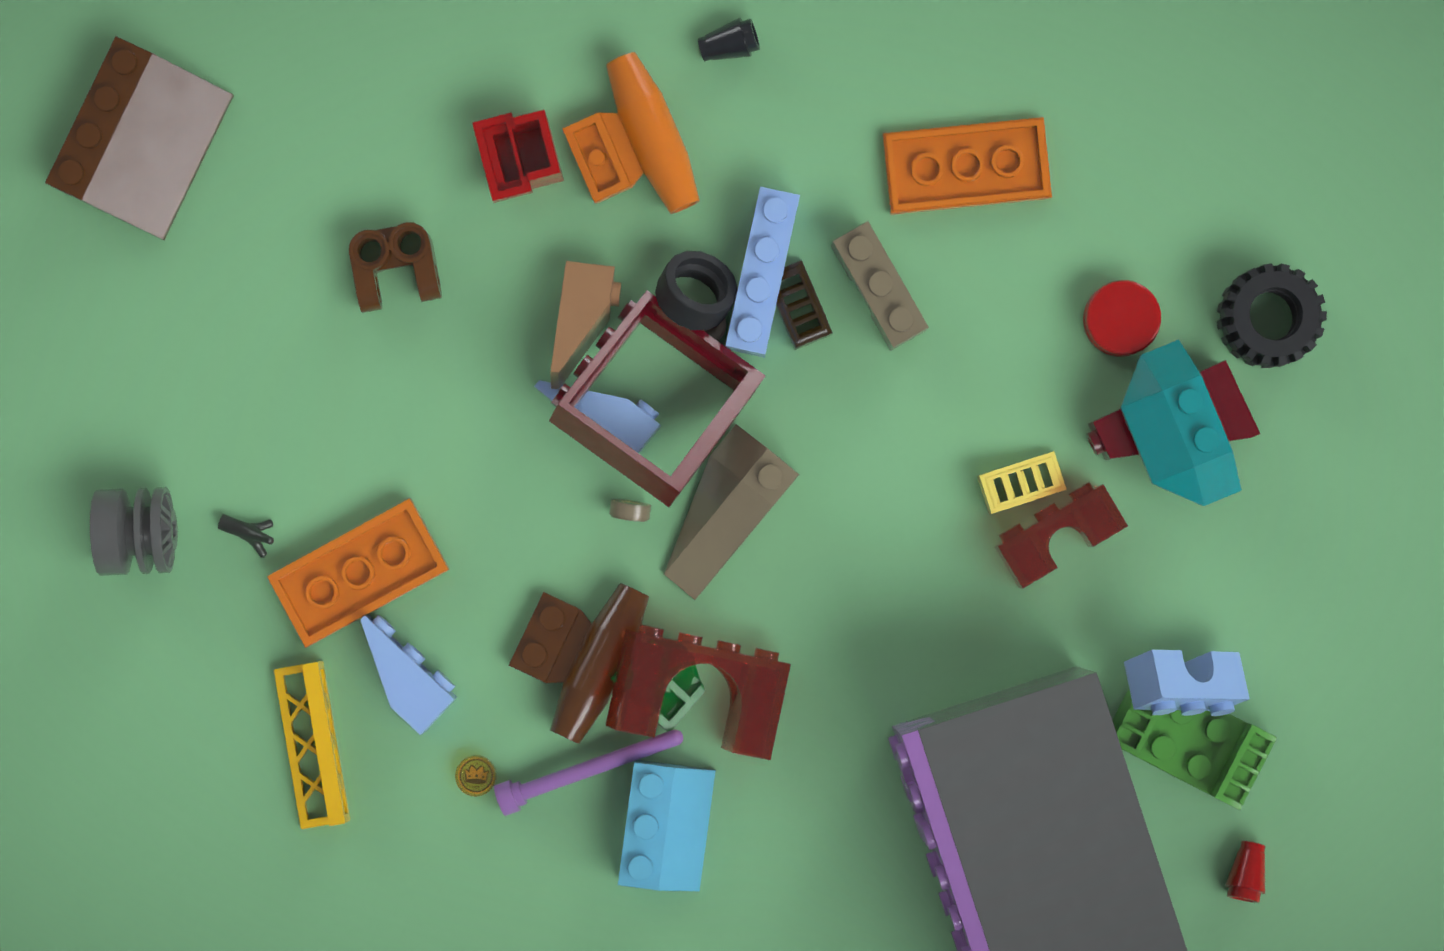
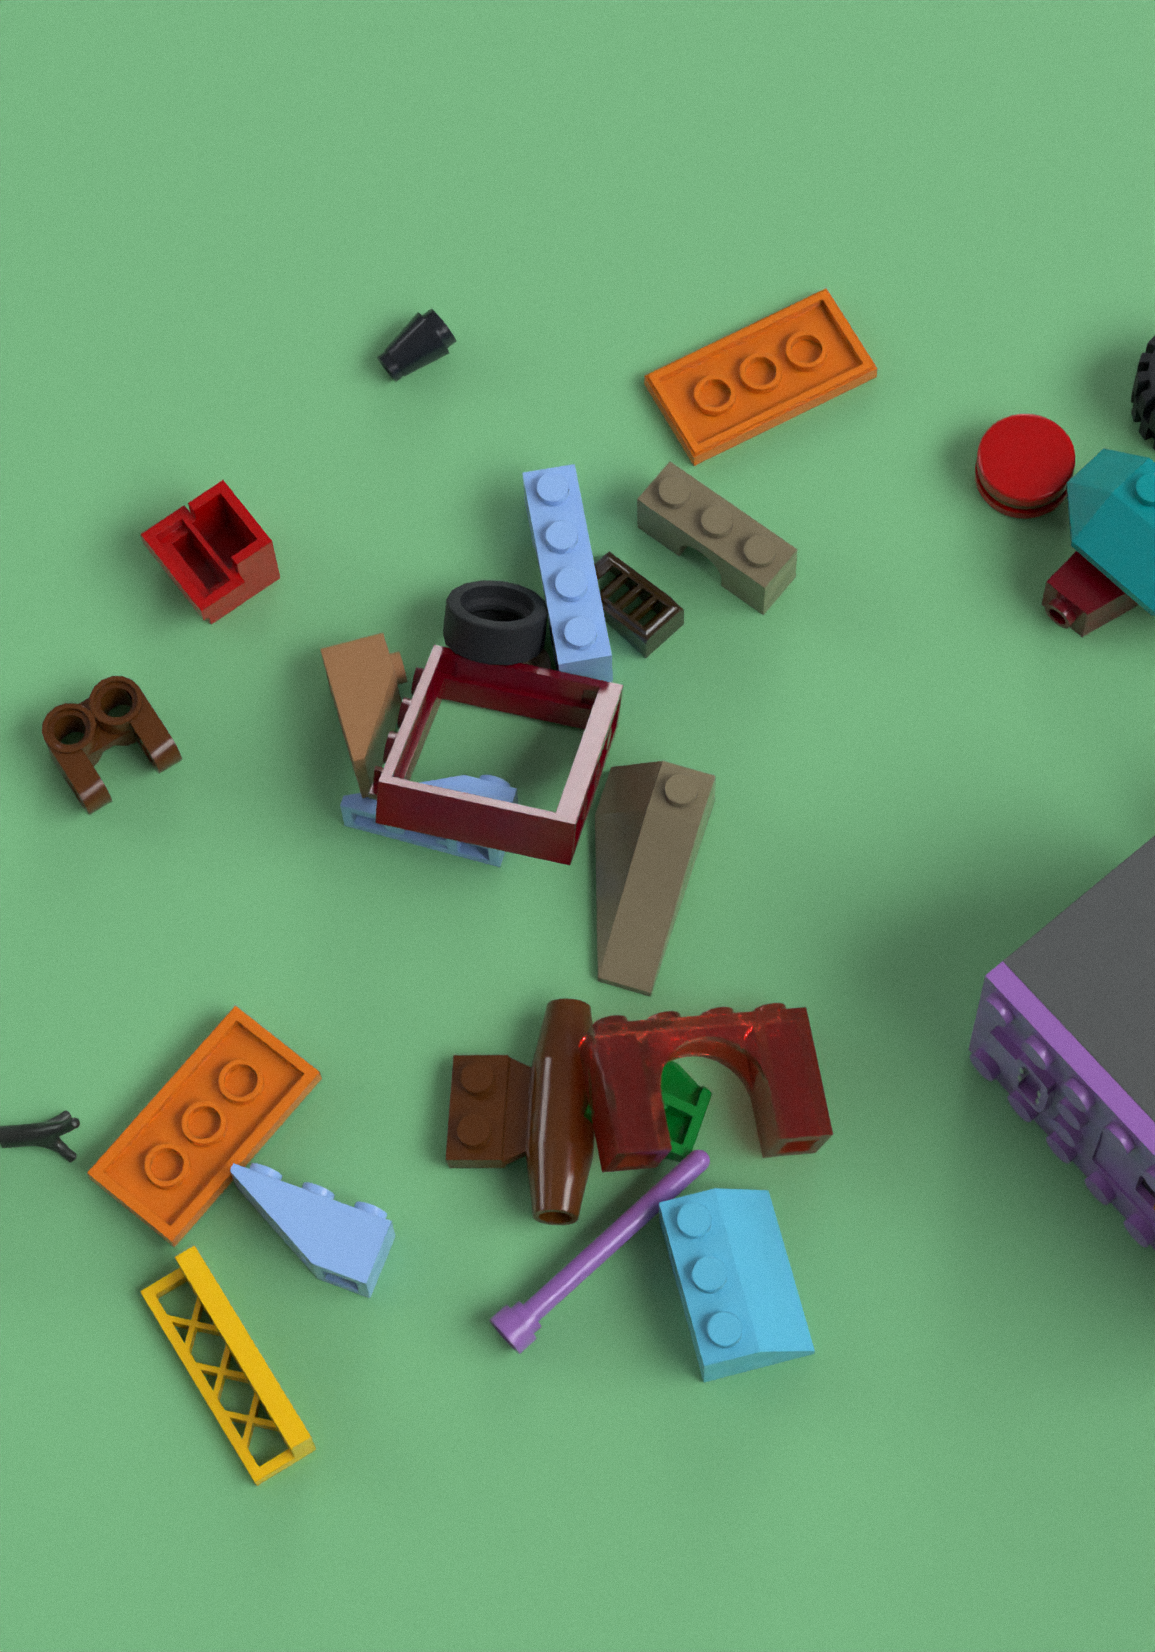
camera: 20 degrees left, 20 degrees down
clear yellow tile [455,755,497,797] -> none
orange plate [562,52,700,214] -> none
dark tan tile [609,499,651,522] -> none
light yellow slope [977,451,1067,514] -> none
clear red arch [994,482,1128,589] -> none

